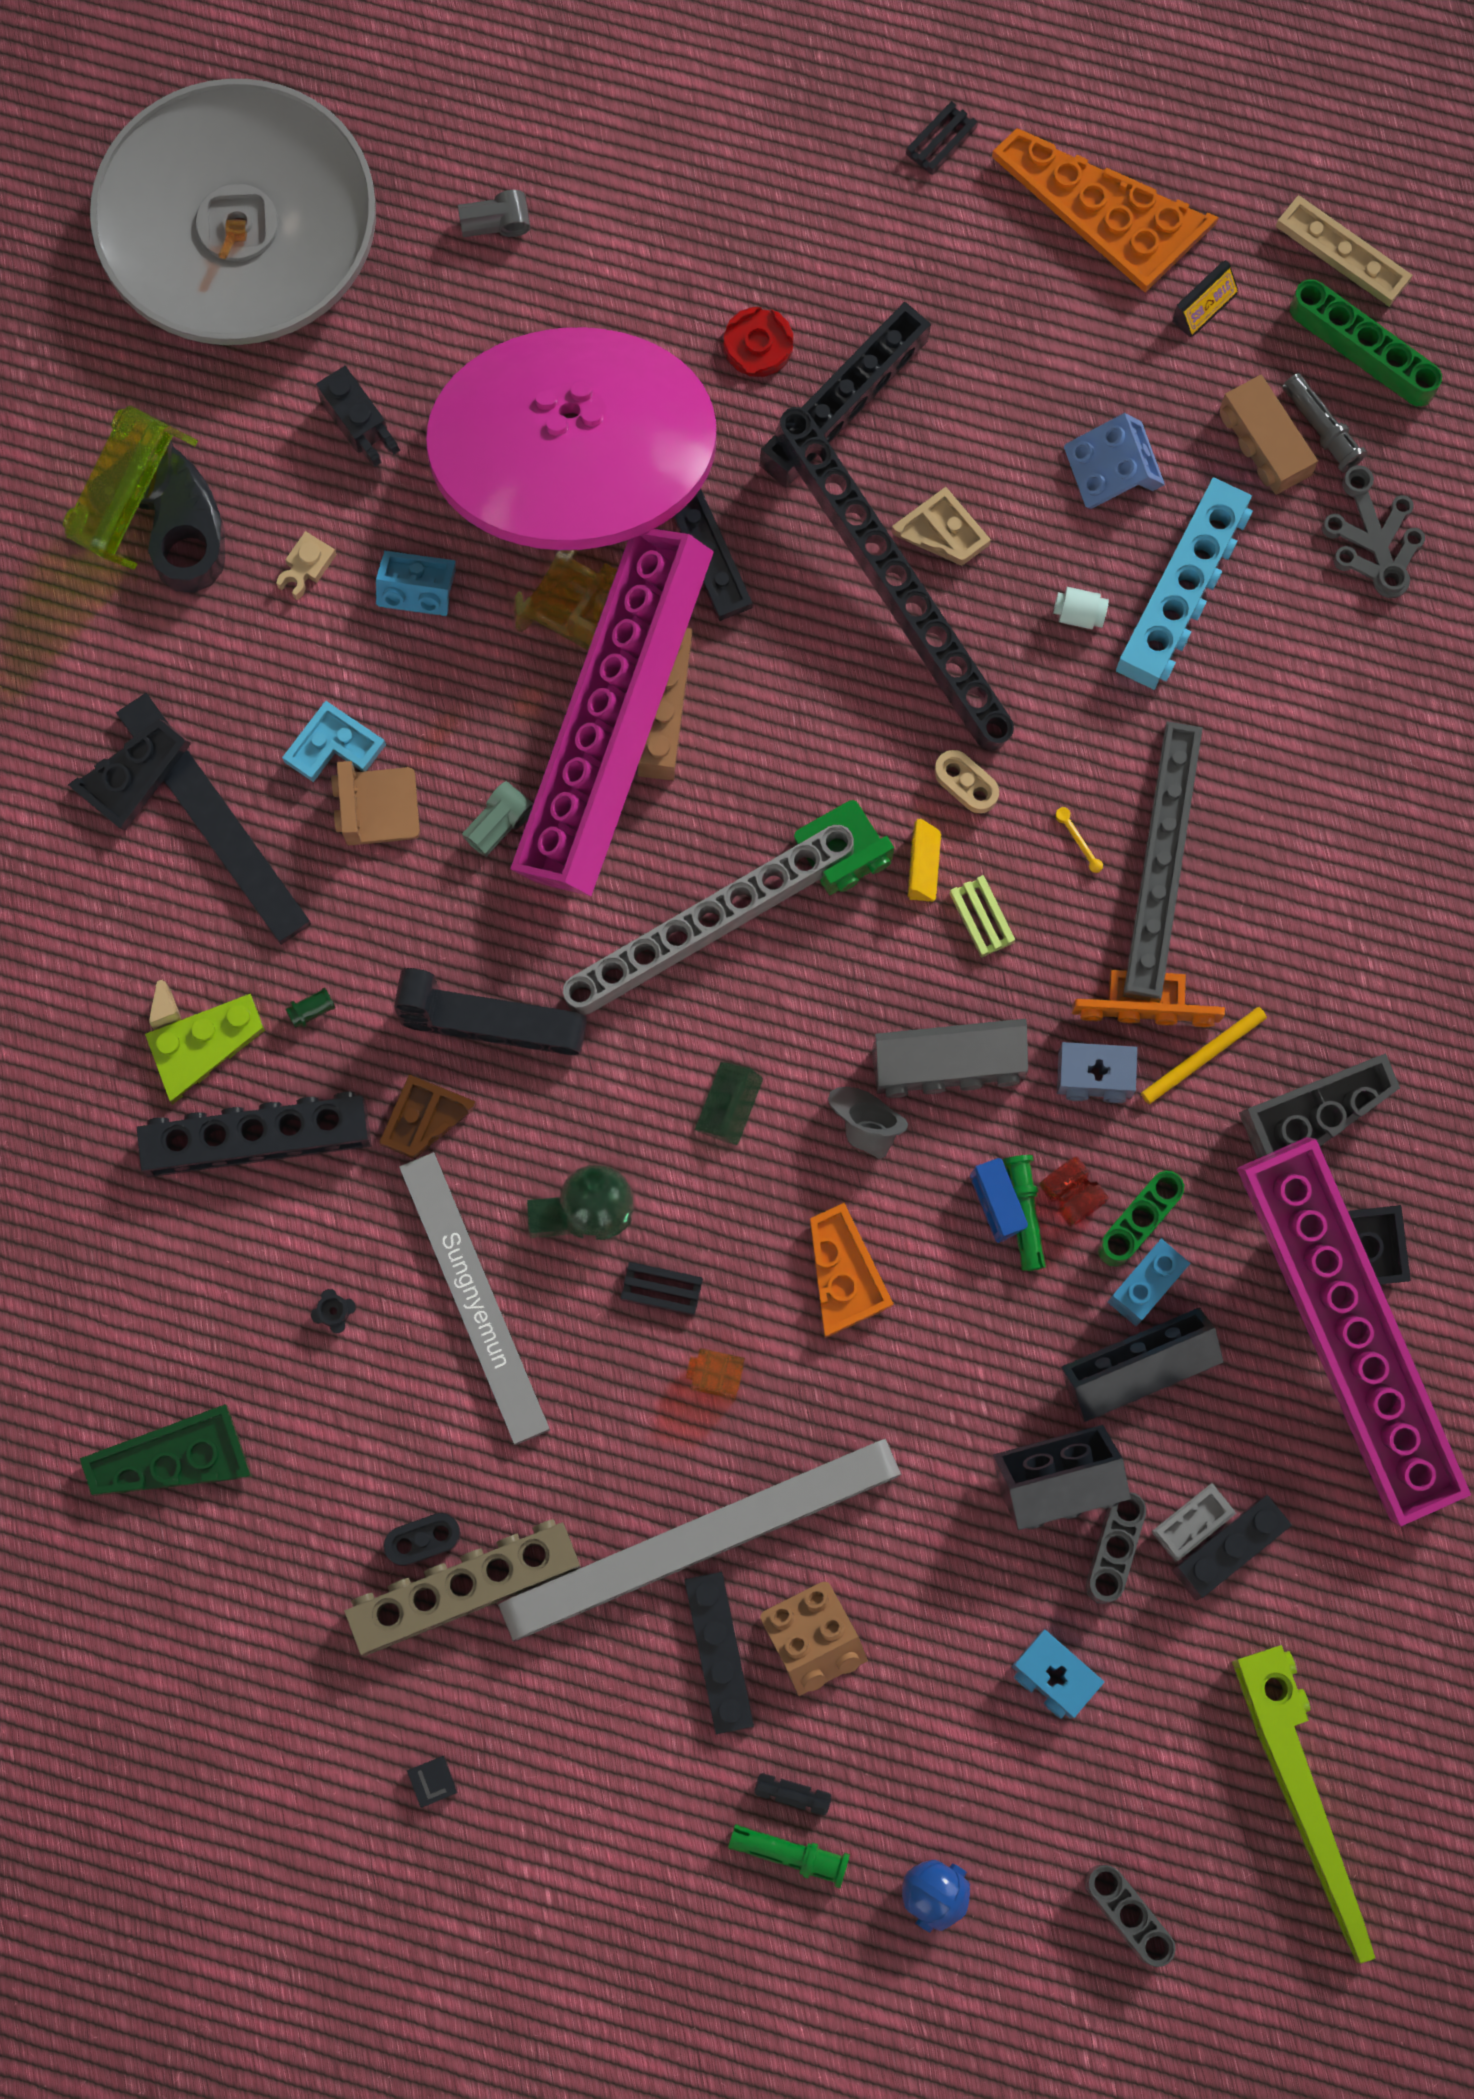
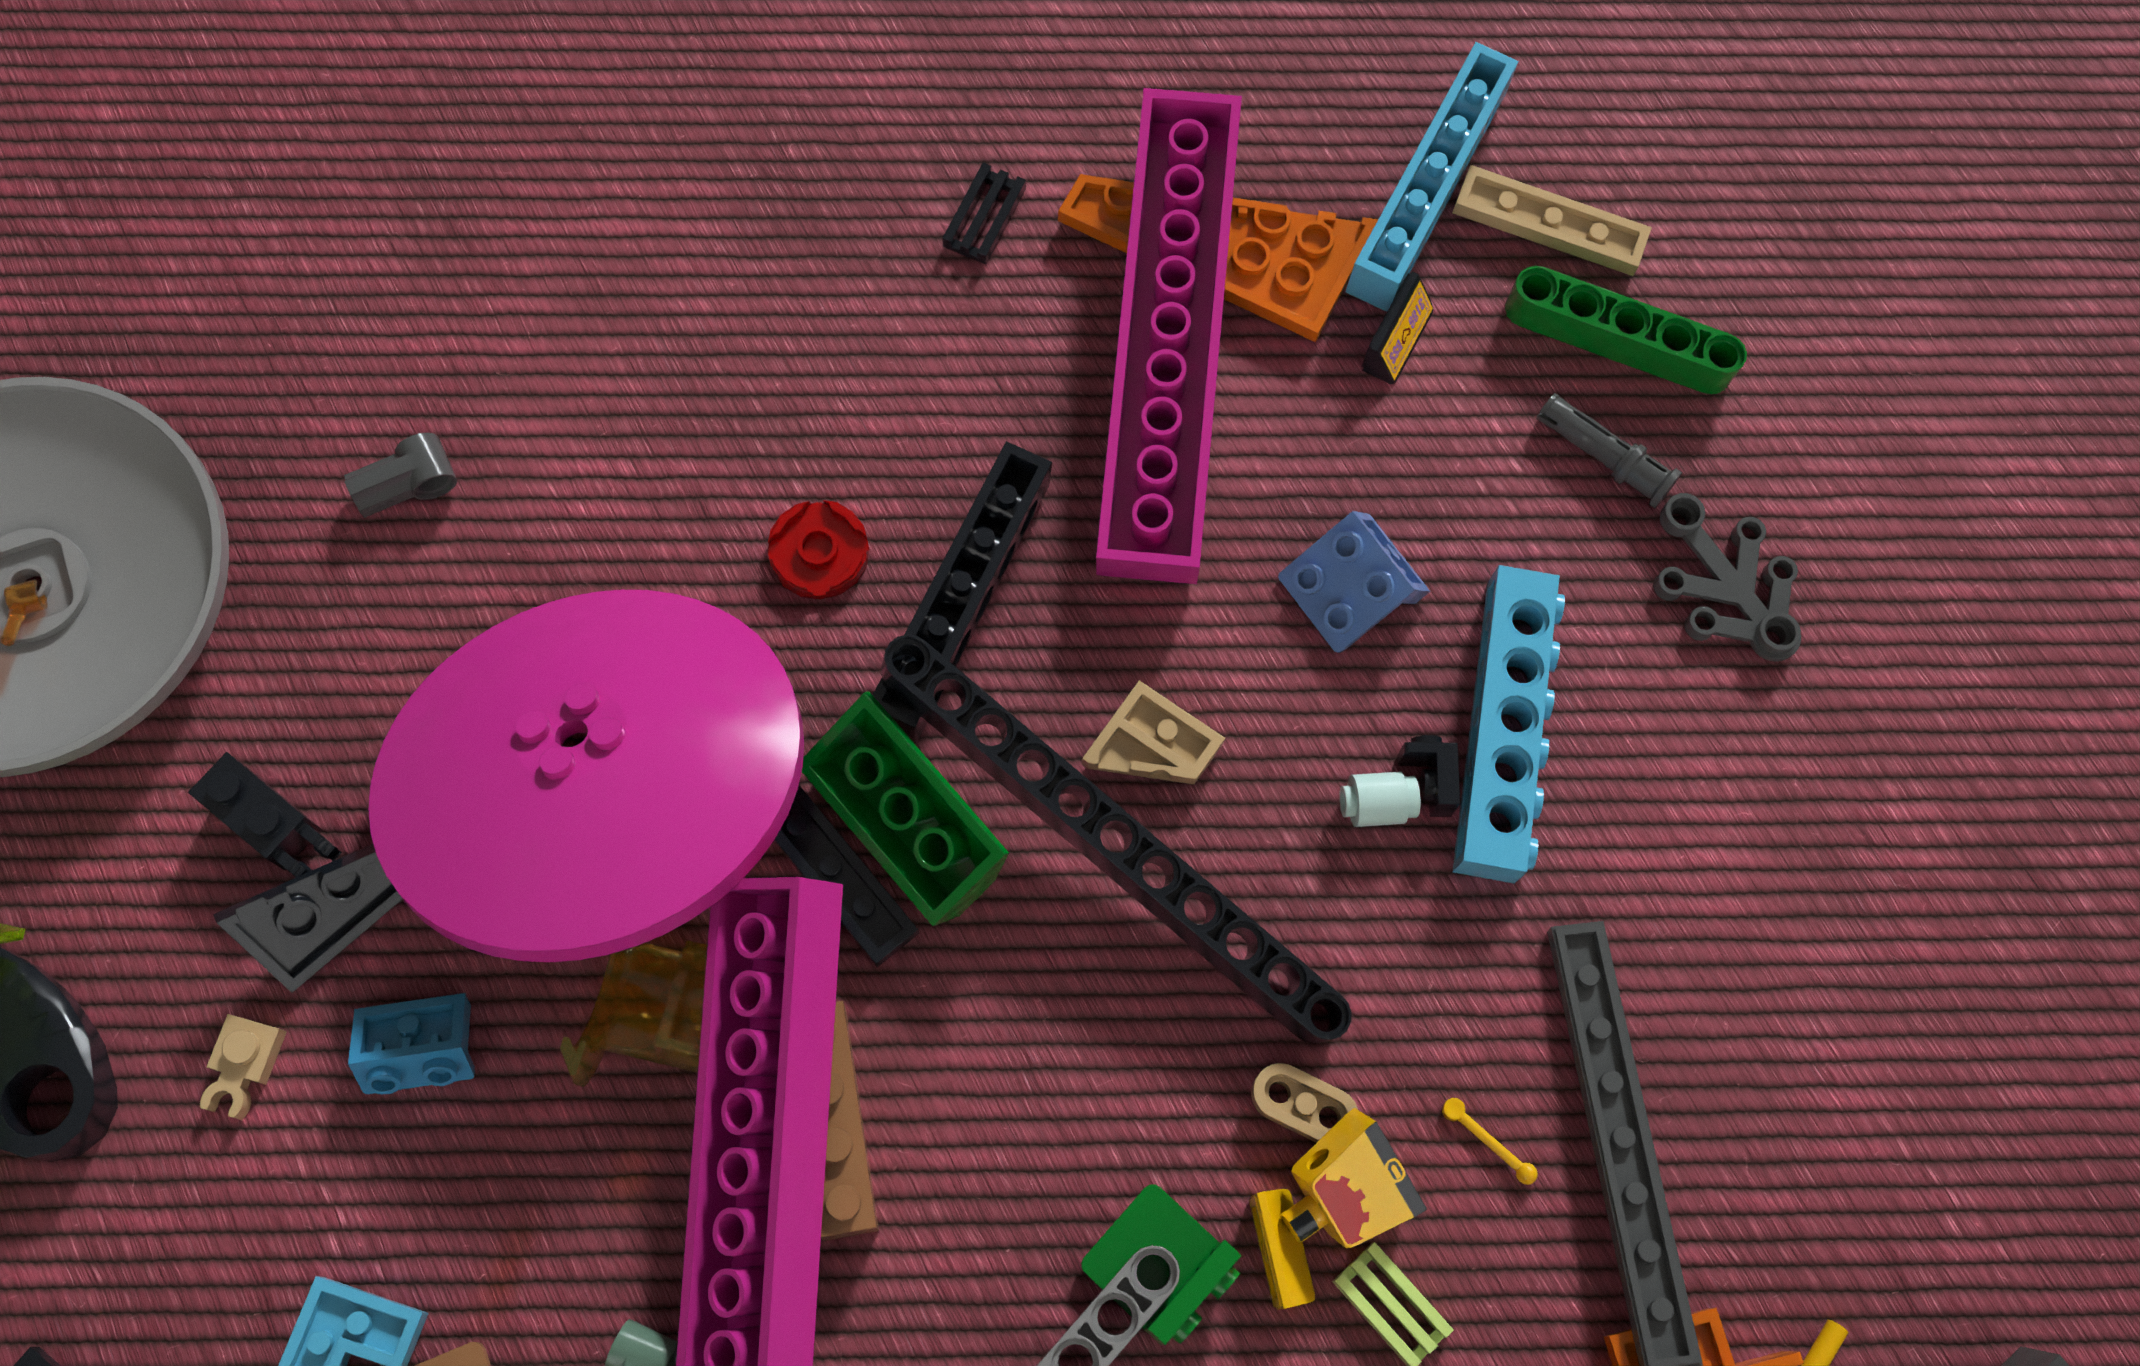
camera: 20 degrees left, 5 degrees down
medium nougat brick [1220,374,1318,495] -> none
none -> black wing [213,844,402,993]
none -> green slope [802,691,1009,926]
none -> dark pink brick [1096,88,1242,584]
none -> yellow torso [1281,1108,1427,1248]
none -> medium azure brick [1346,42,1519,312]
none -> black bracket [1397,735,1460,817]

